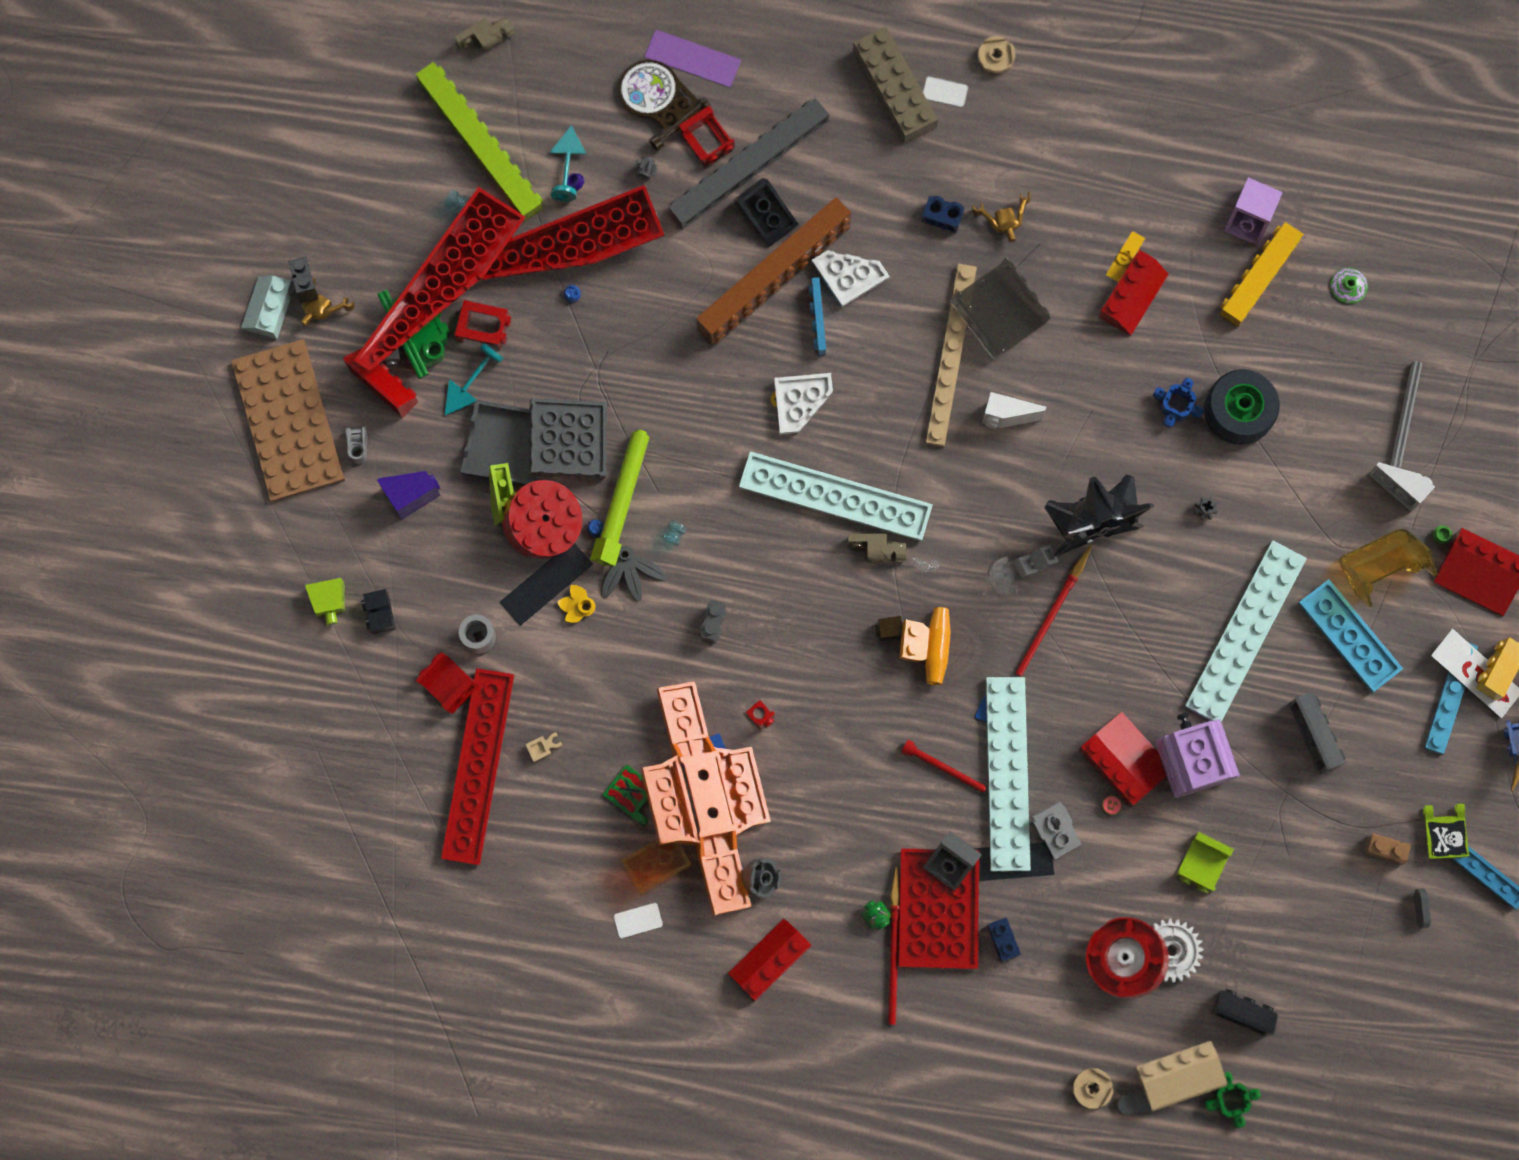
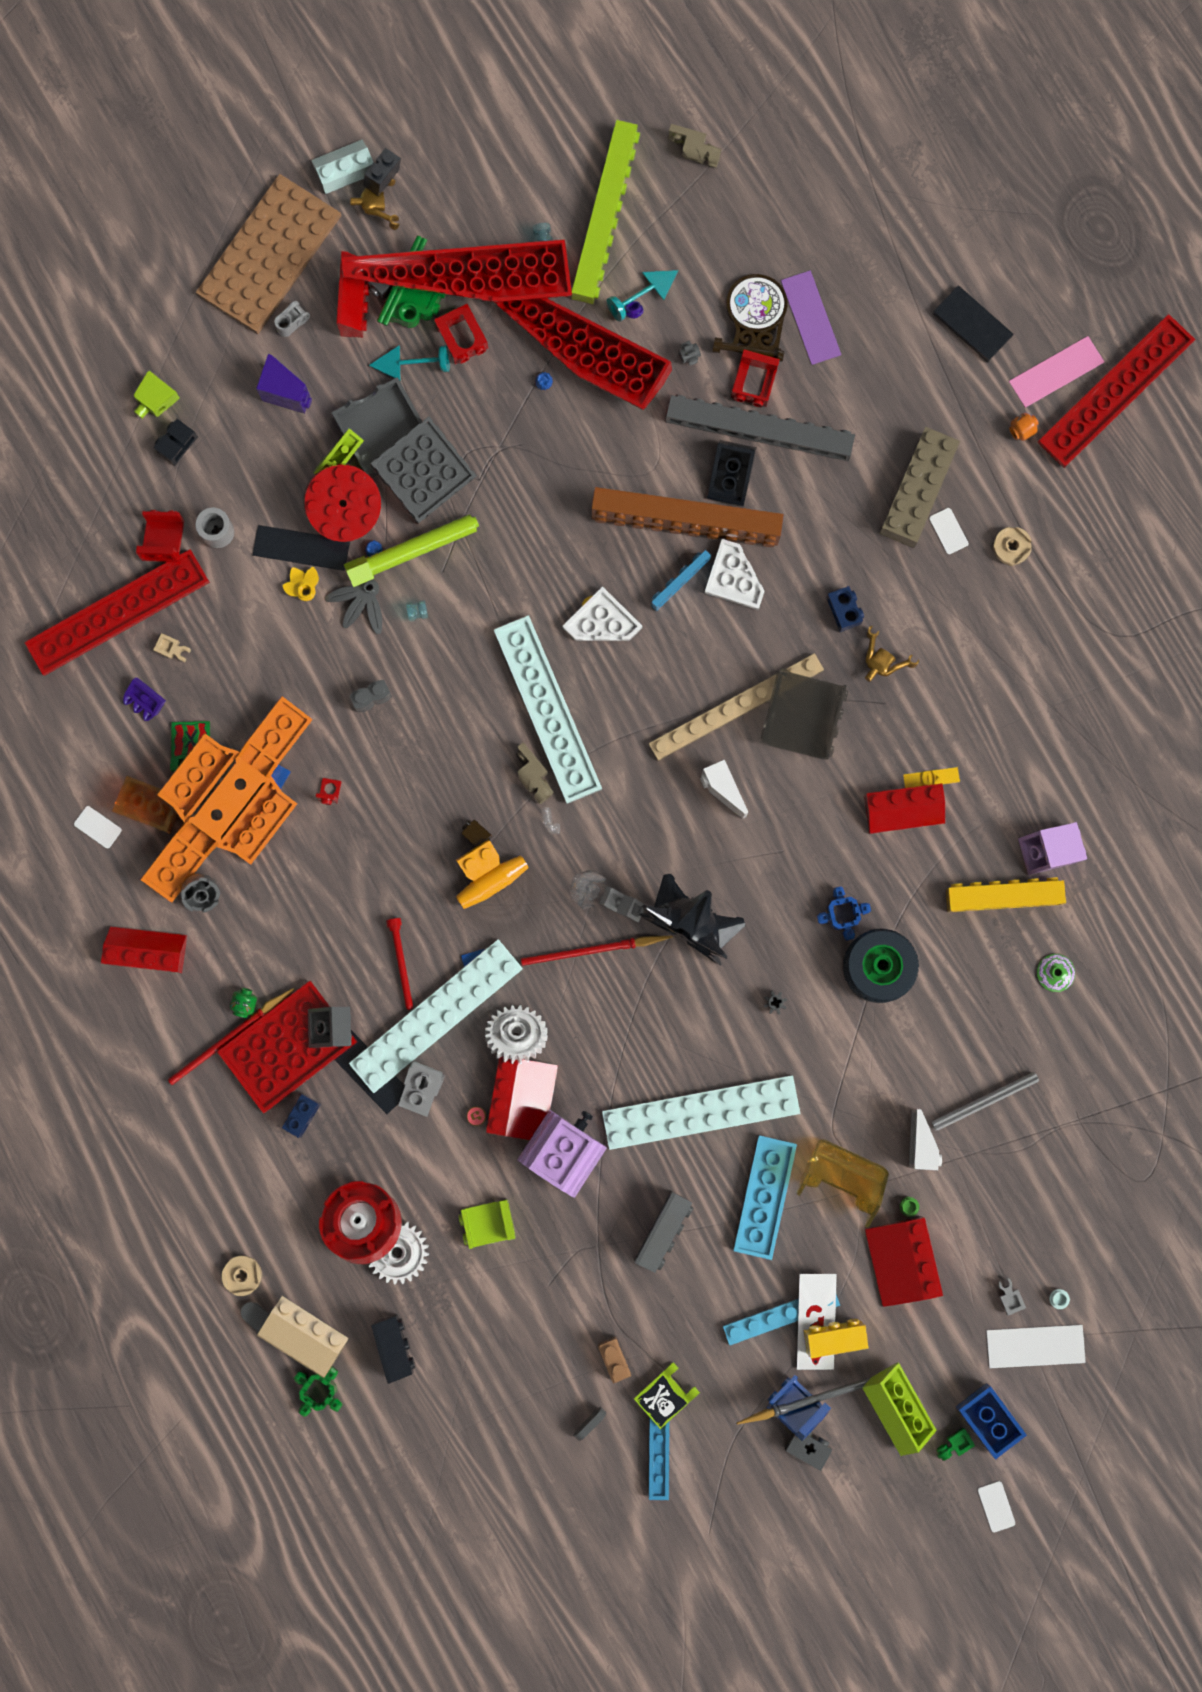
camera: 50 degrees right, 5 degrees up
none -> dark purple plate [123,677,166,721]
none -> white gear [485,1005,548,1064]

